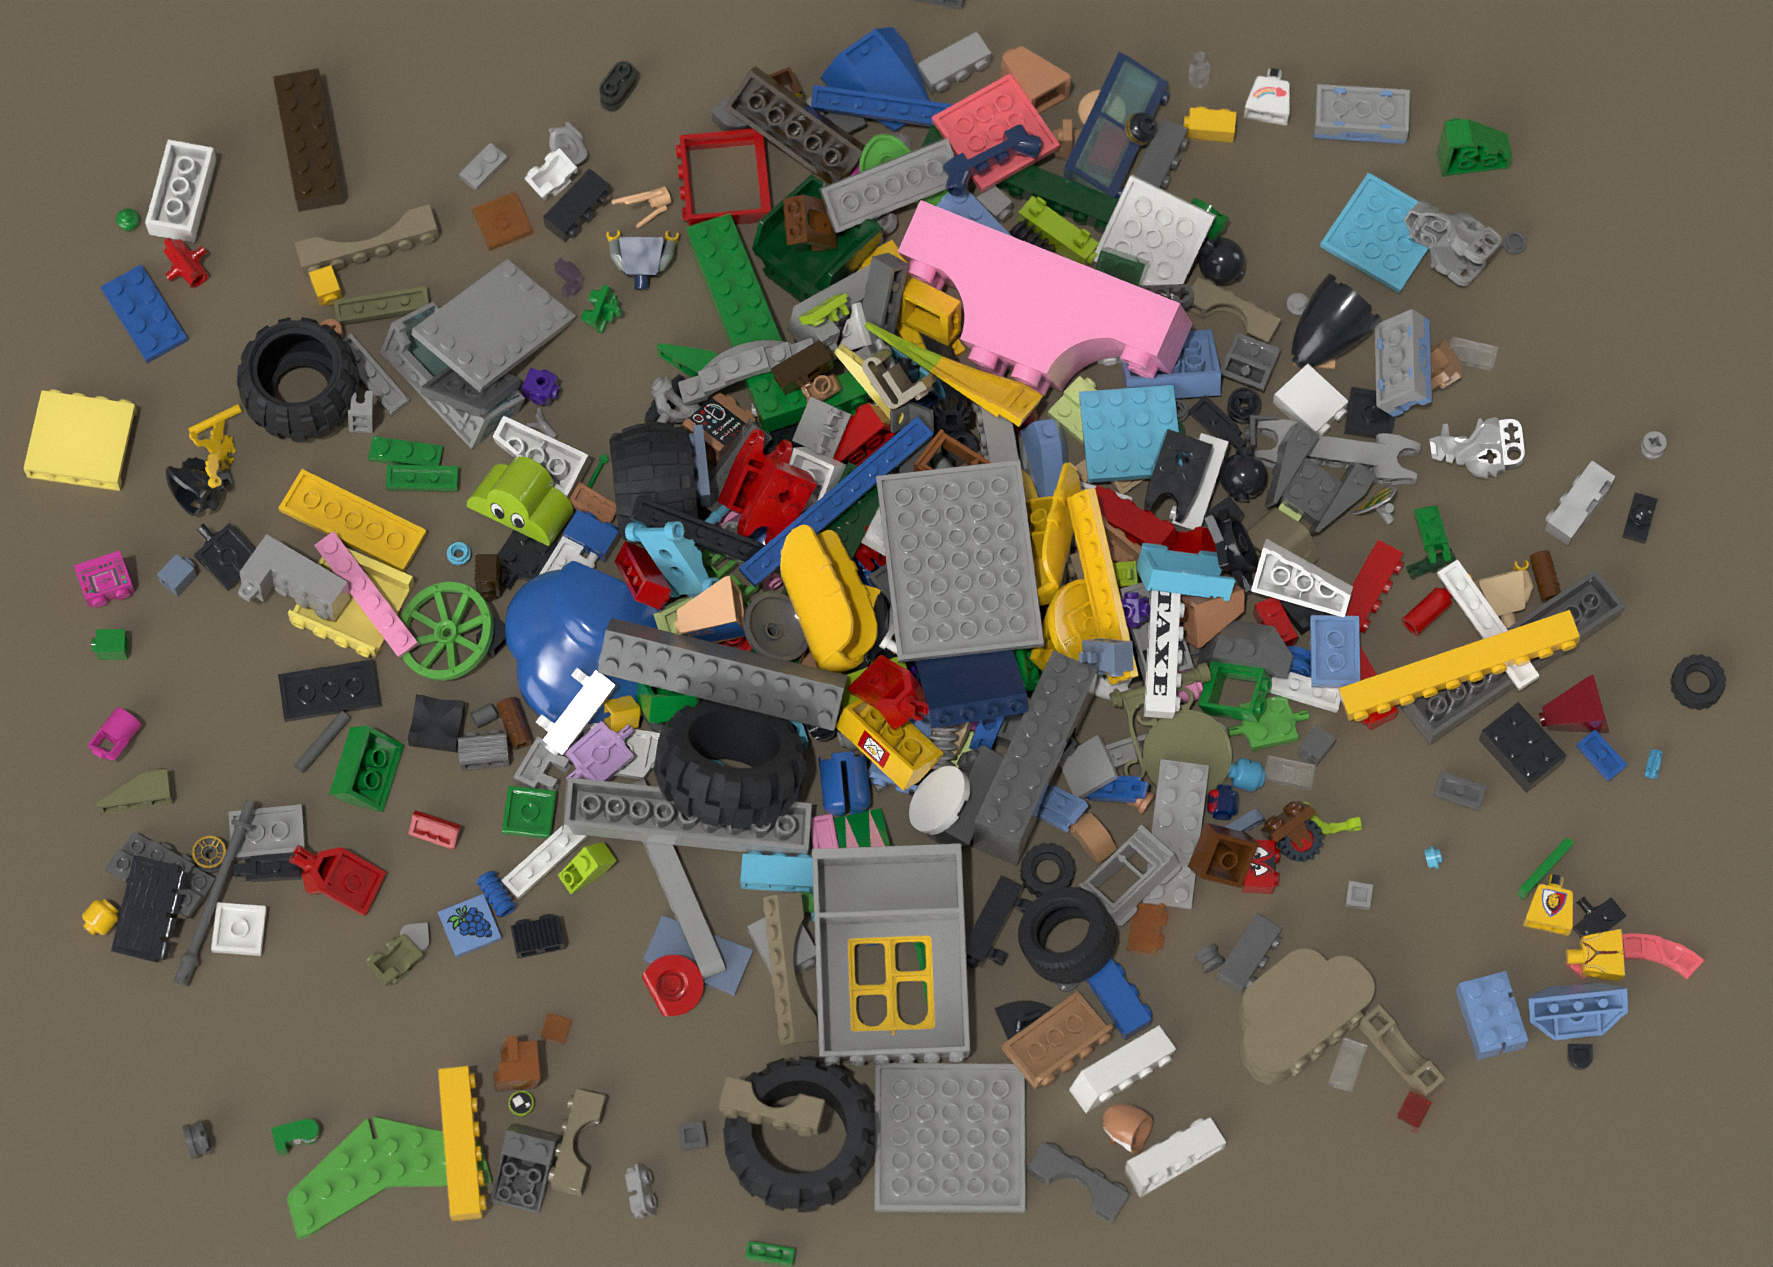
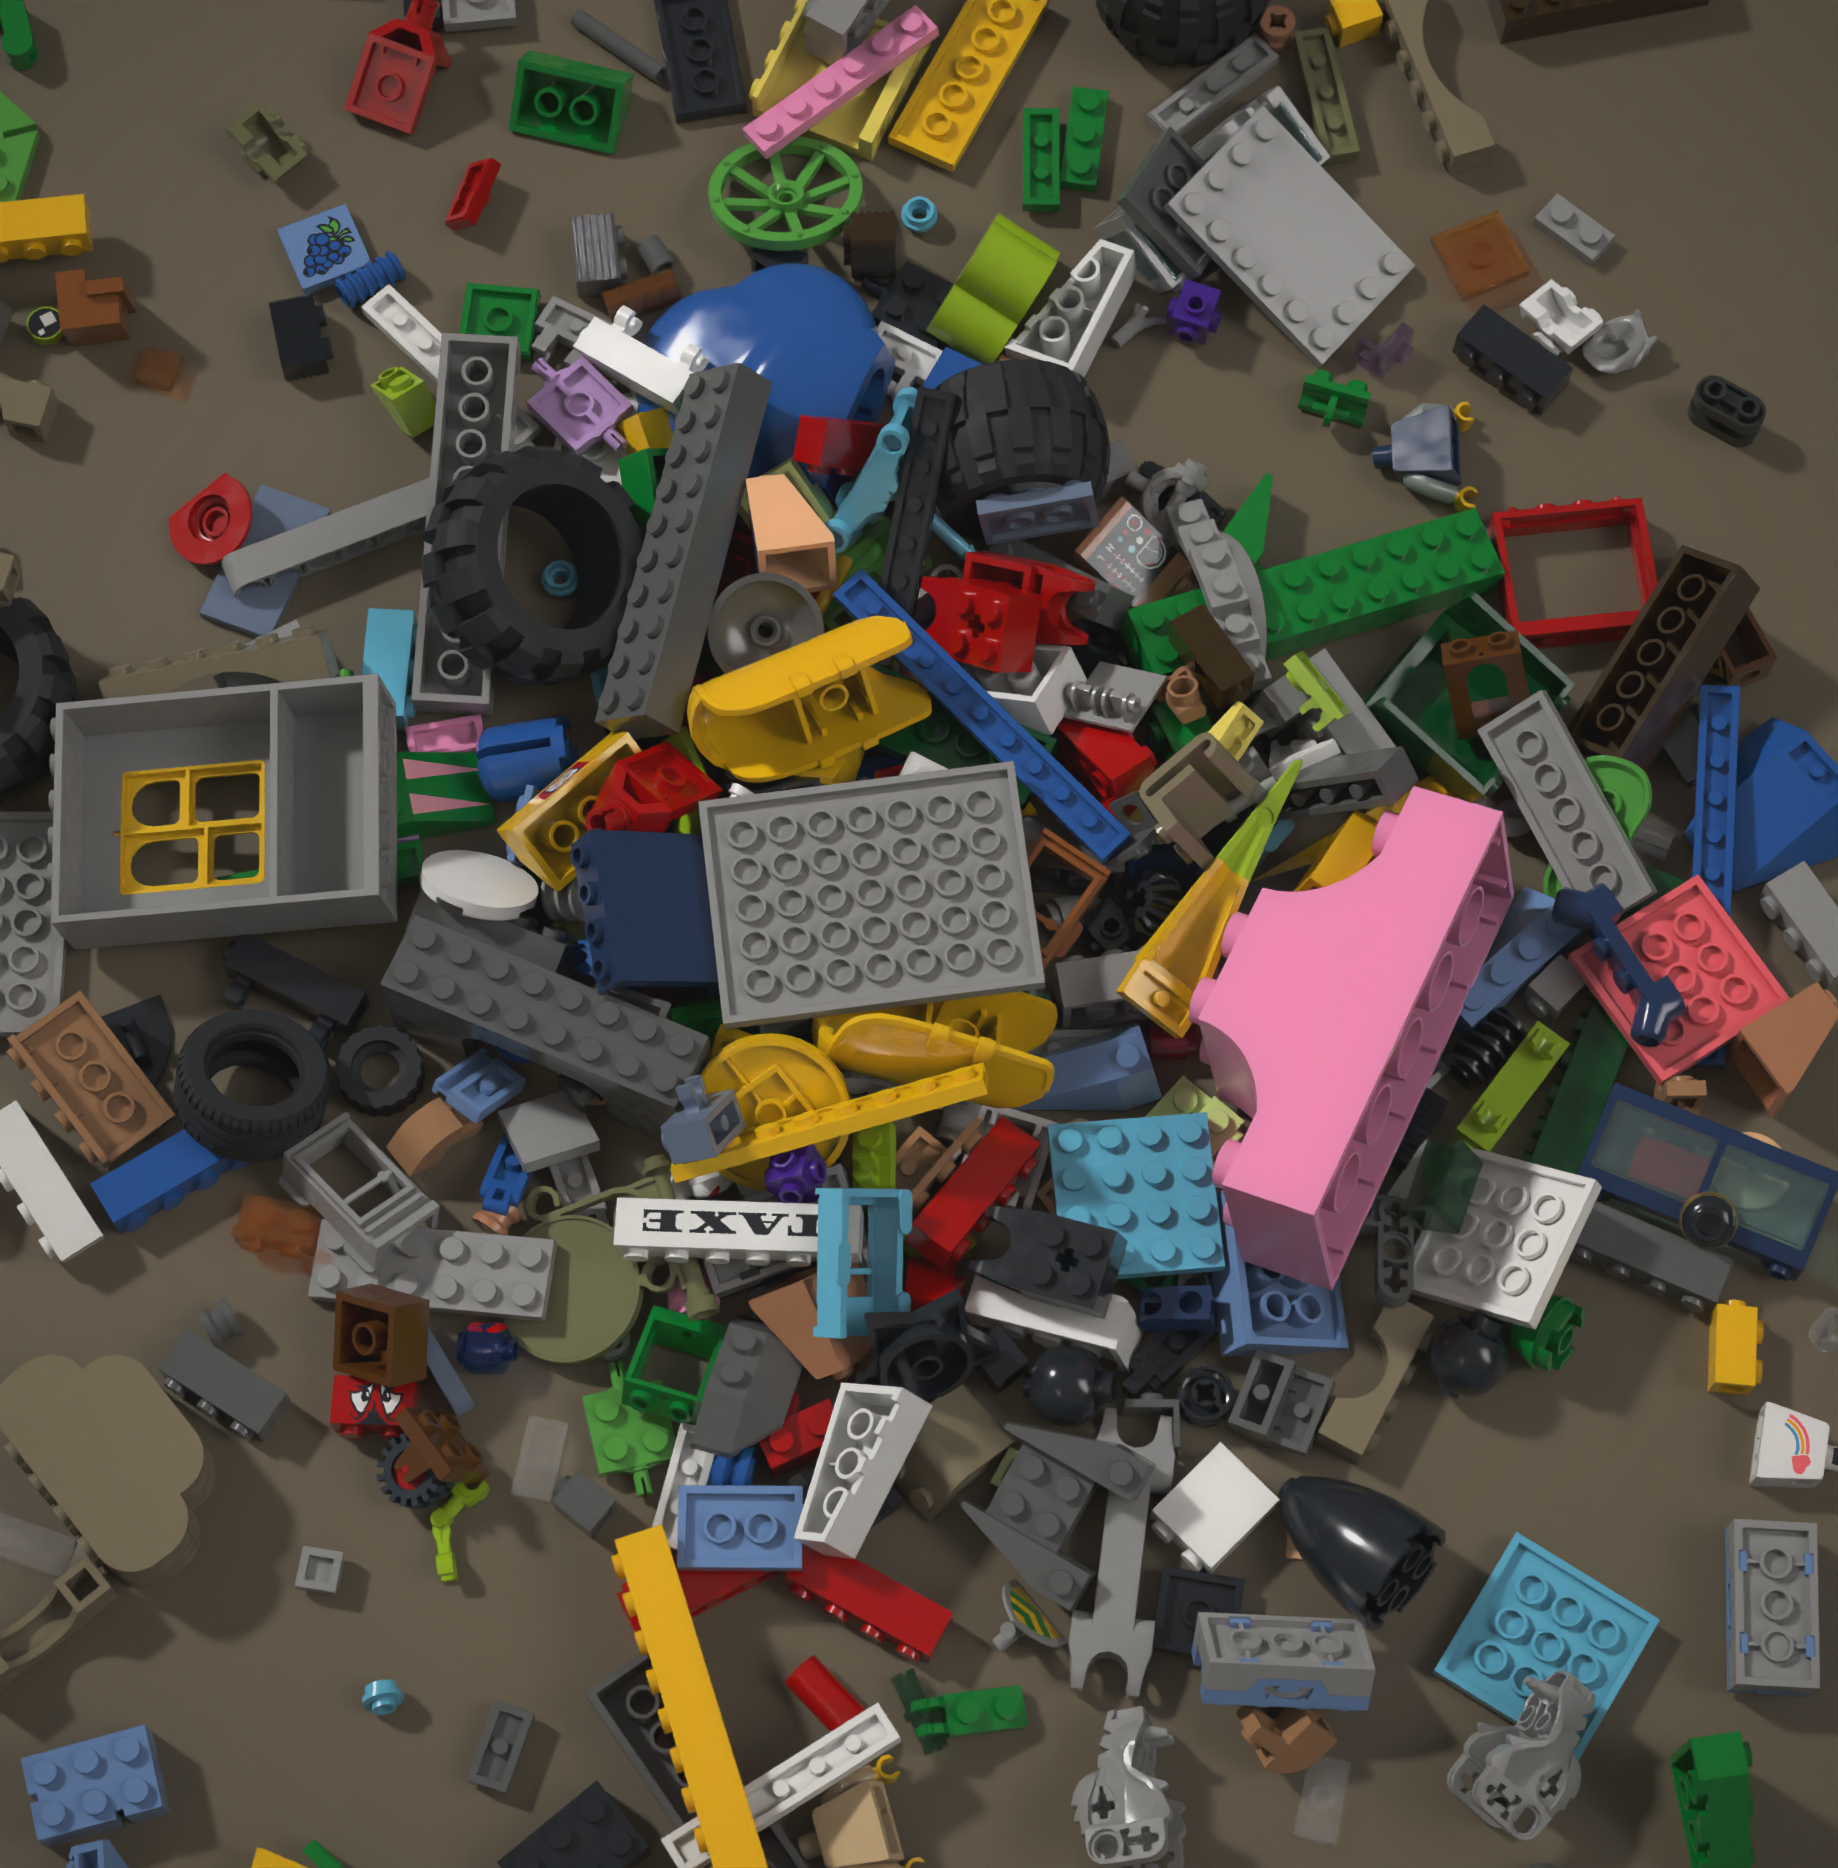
camera: 90 degrees right, 0 degrees up
light grey hinge [348,391,373,433] -> none
light grey tile [400,922,430,953] -> none
black brick [408,694,465,753] -> none
light nougat plant [611,186,671,228] -> none
dark azure head [1228,758,1266,792] -> none
light grey plate [1286,293,1309,316] -> none
none -> dark blue leg [1138,1285,1215,1334]

